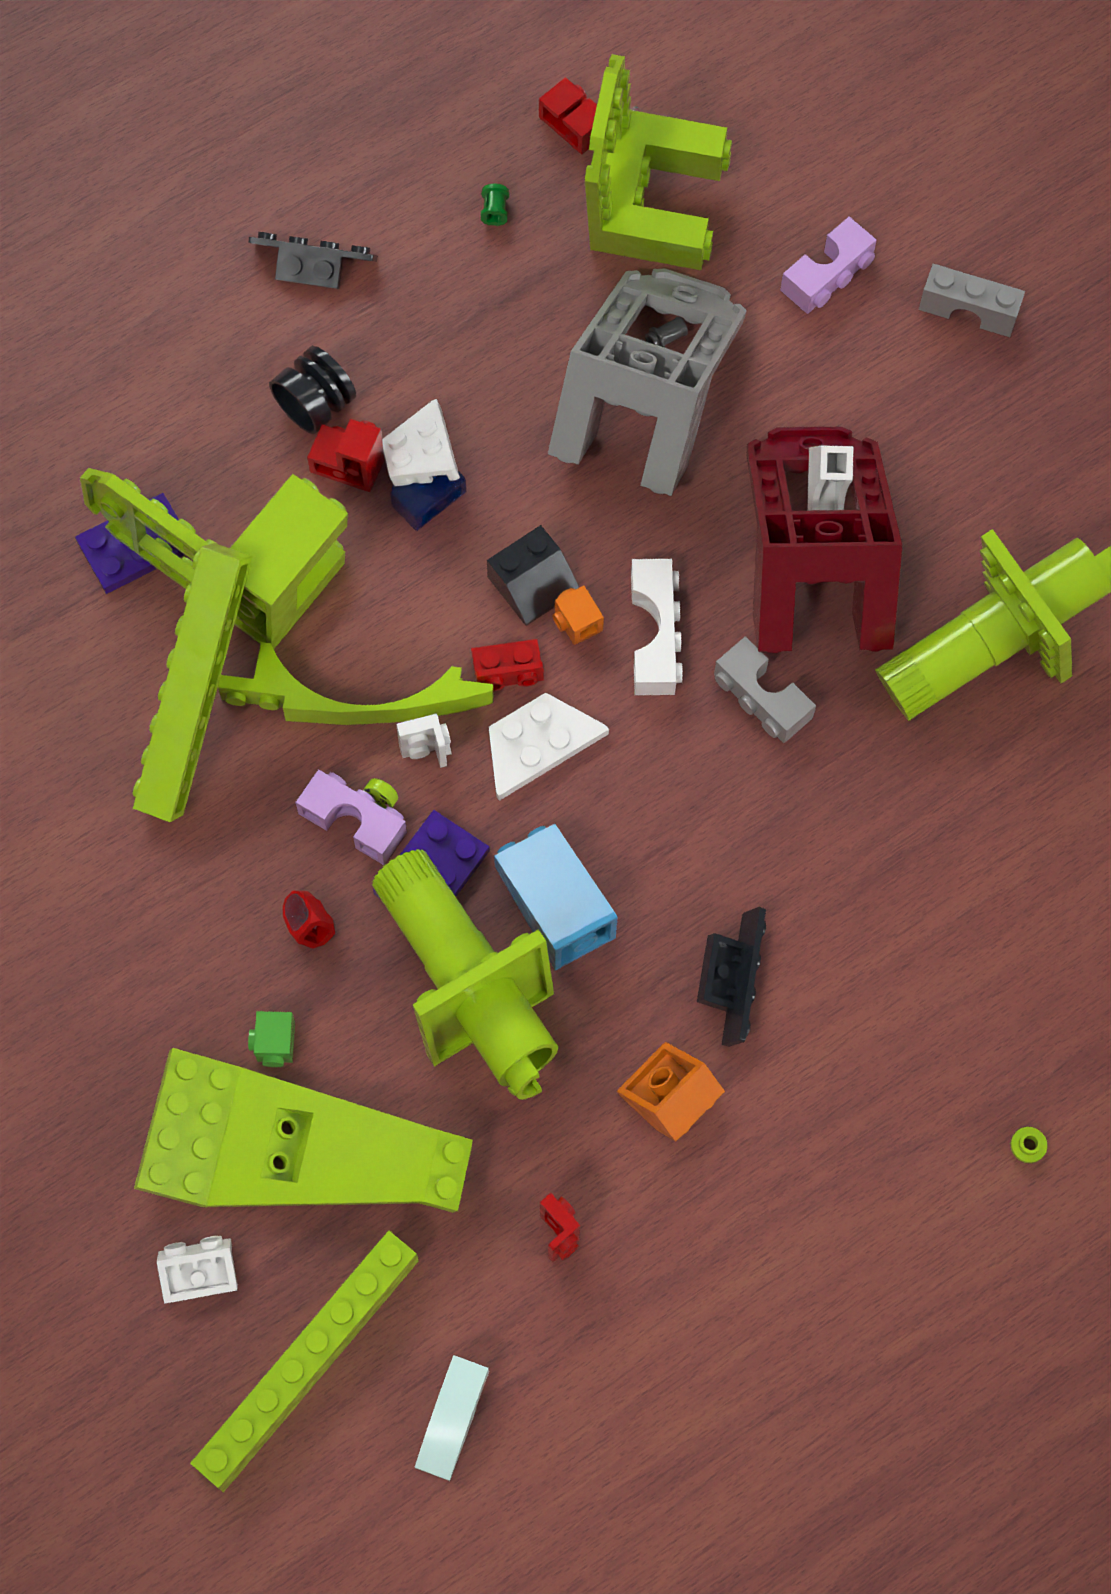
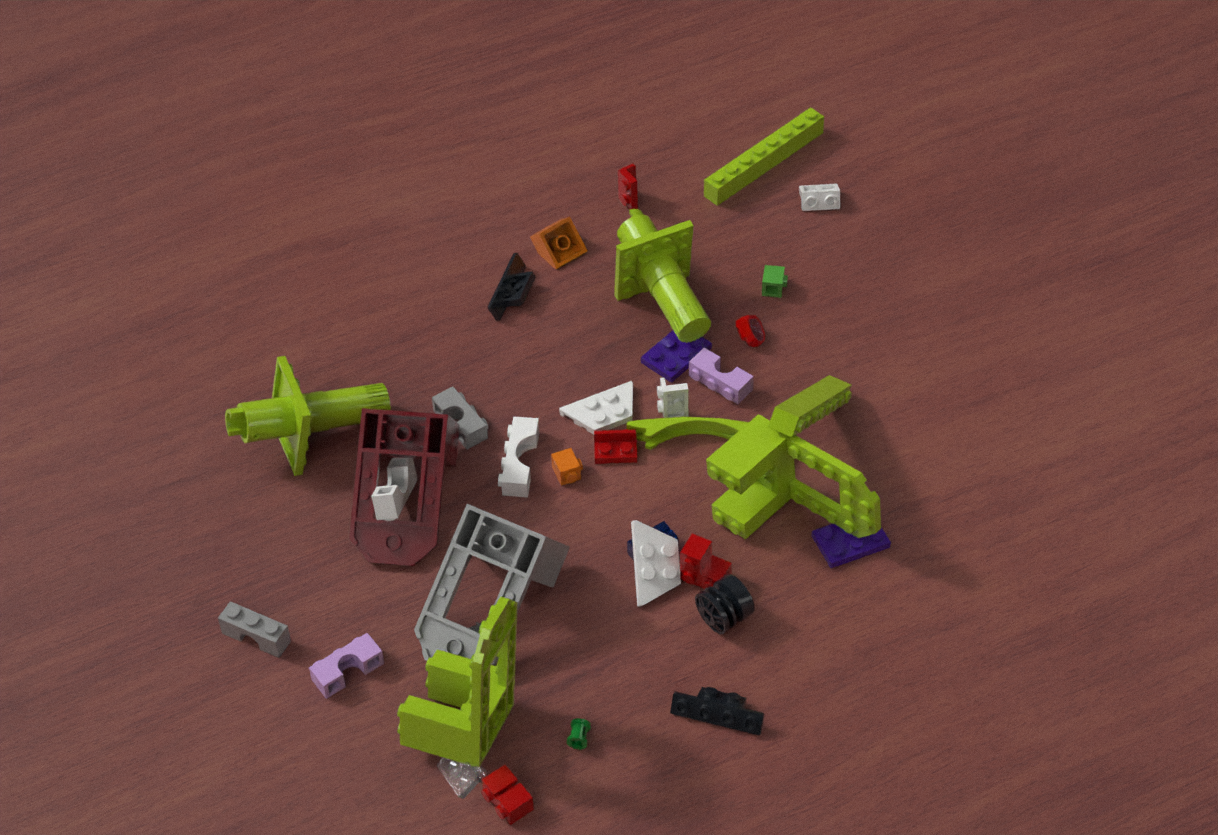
camera: 170 degrees left, 20 degrees down
lime wing [134,1048,473,1212] -> none
lime tile [363,778,398,809] -> none
light aqua slope [415,1355,489,1481] -> none
black slope [487,525,579,626] -> none
slope [494,824,618,971] -> none
lime plate [1011,1127,1047,1163] -> none

